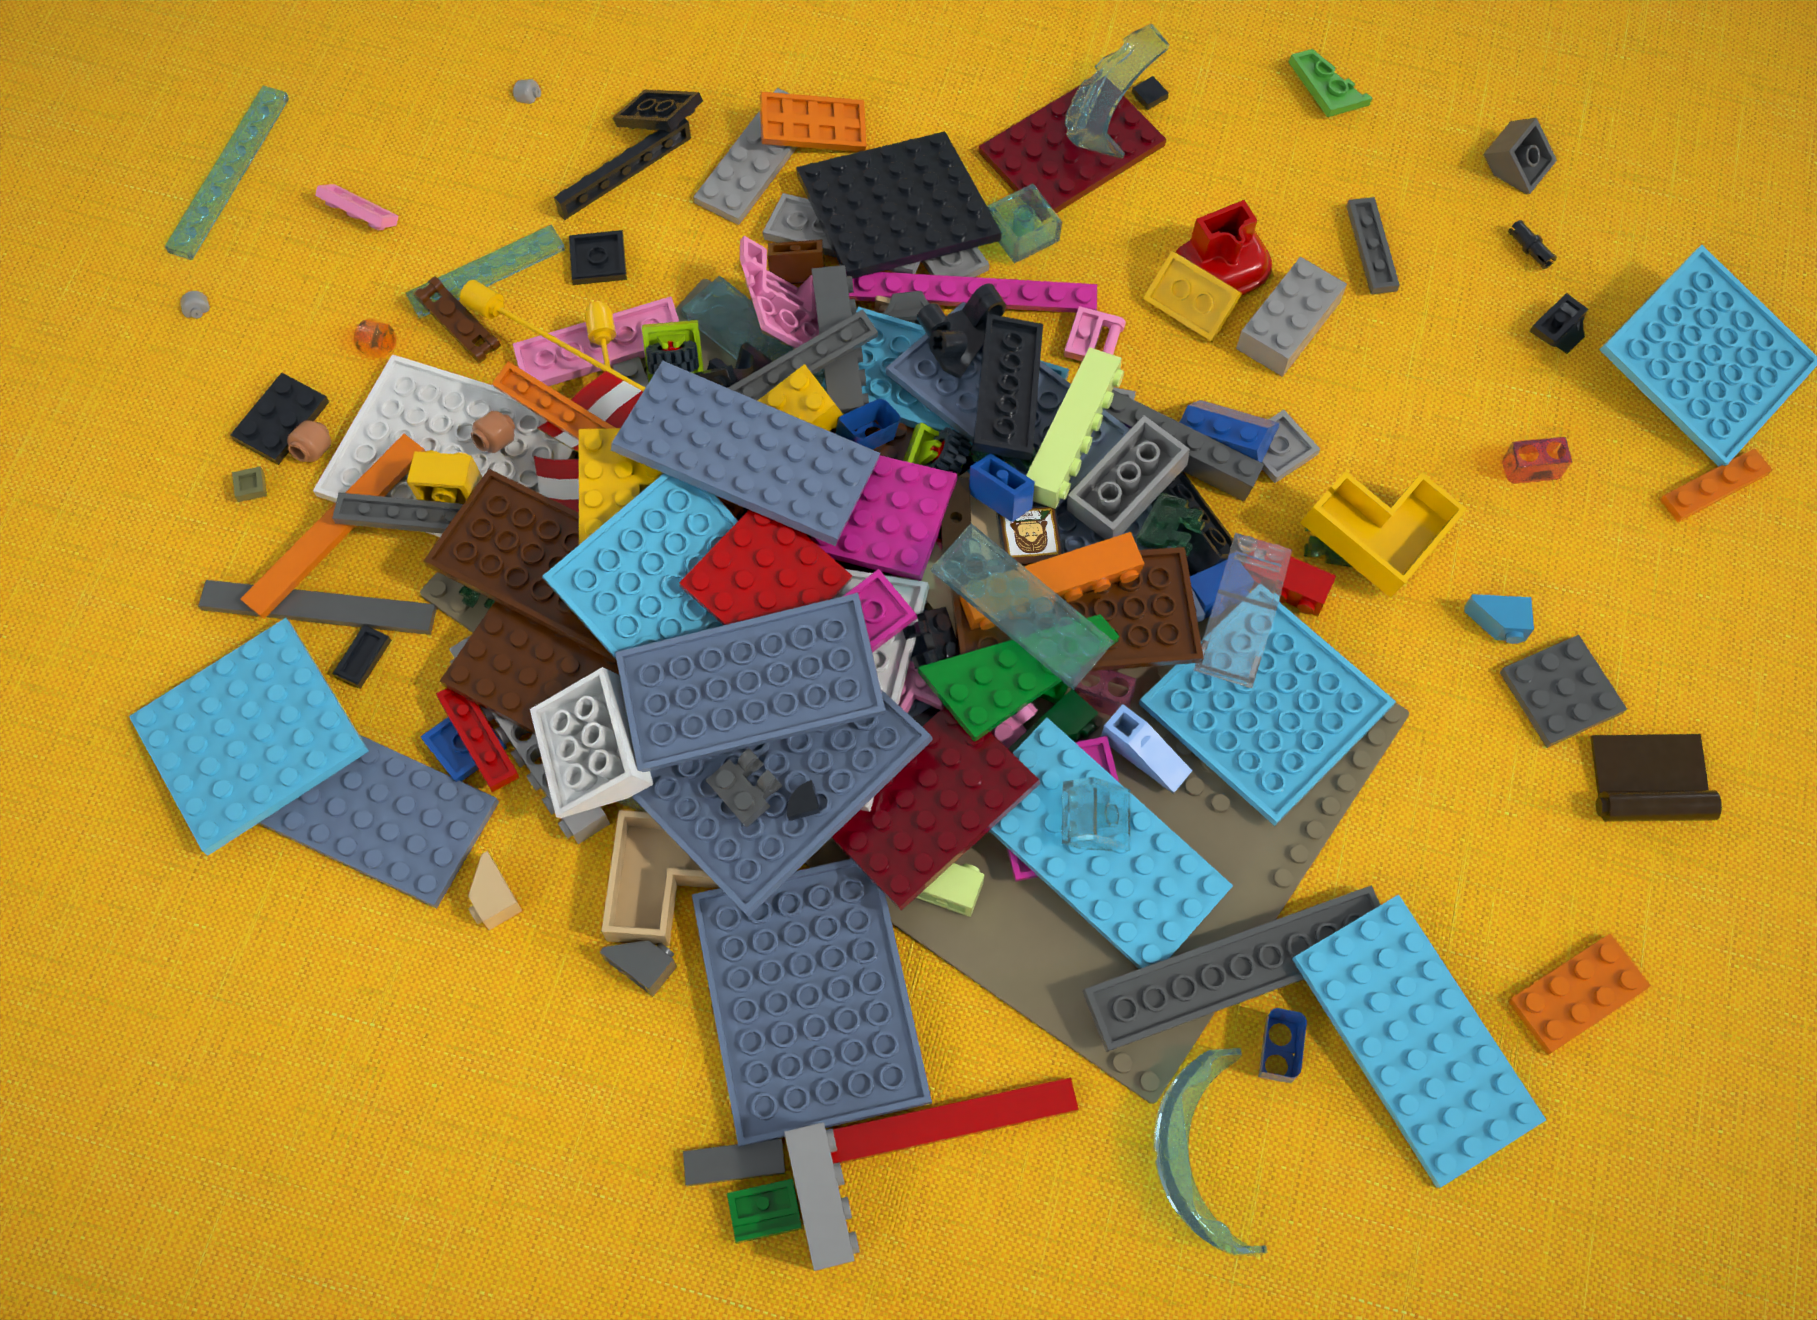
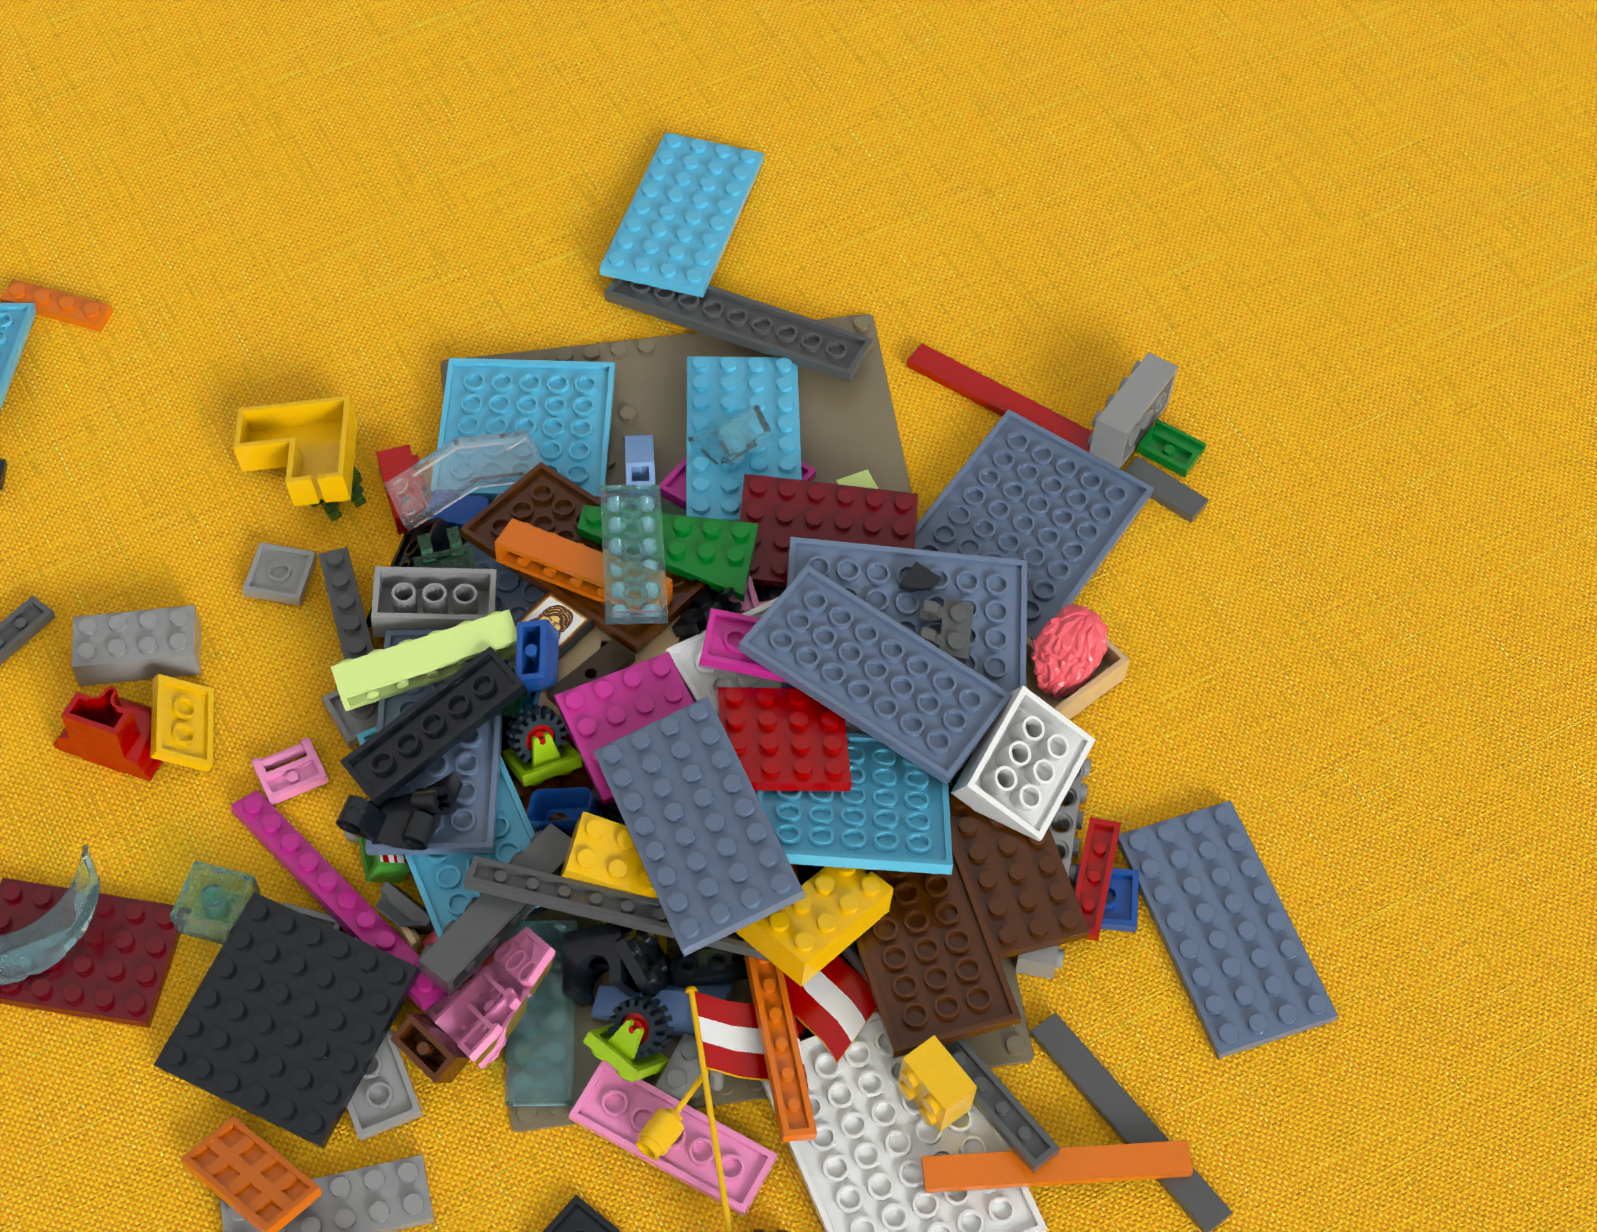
camera: 135 degrees left, 10 degrees down
medium azure plate [129,618,369,856] -> none
black tile [332,625,392,689] -> none
tan slope [468,851,522,930] -> none
nougat head [471,411,515,453] -> none
dark grey slope [600,940,677,997] -> none
clear light blue windscreen [1153,1048,1267,1257] -> none
blue slope [1180,400,1279,463] -> none
blue piece [1258,1008,1307,1083] -> none
dark azure slope [1464,594,1534,644] -> none
dark grey plate [1500,635,1627,748] -> none
piece [1502,437,1572,484] -> none
orange plate [1508,934,1651,1055] -> none
dark brown door [1590,734,1722,822] -> none
none -> coral hair [1031,604,1108,698]

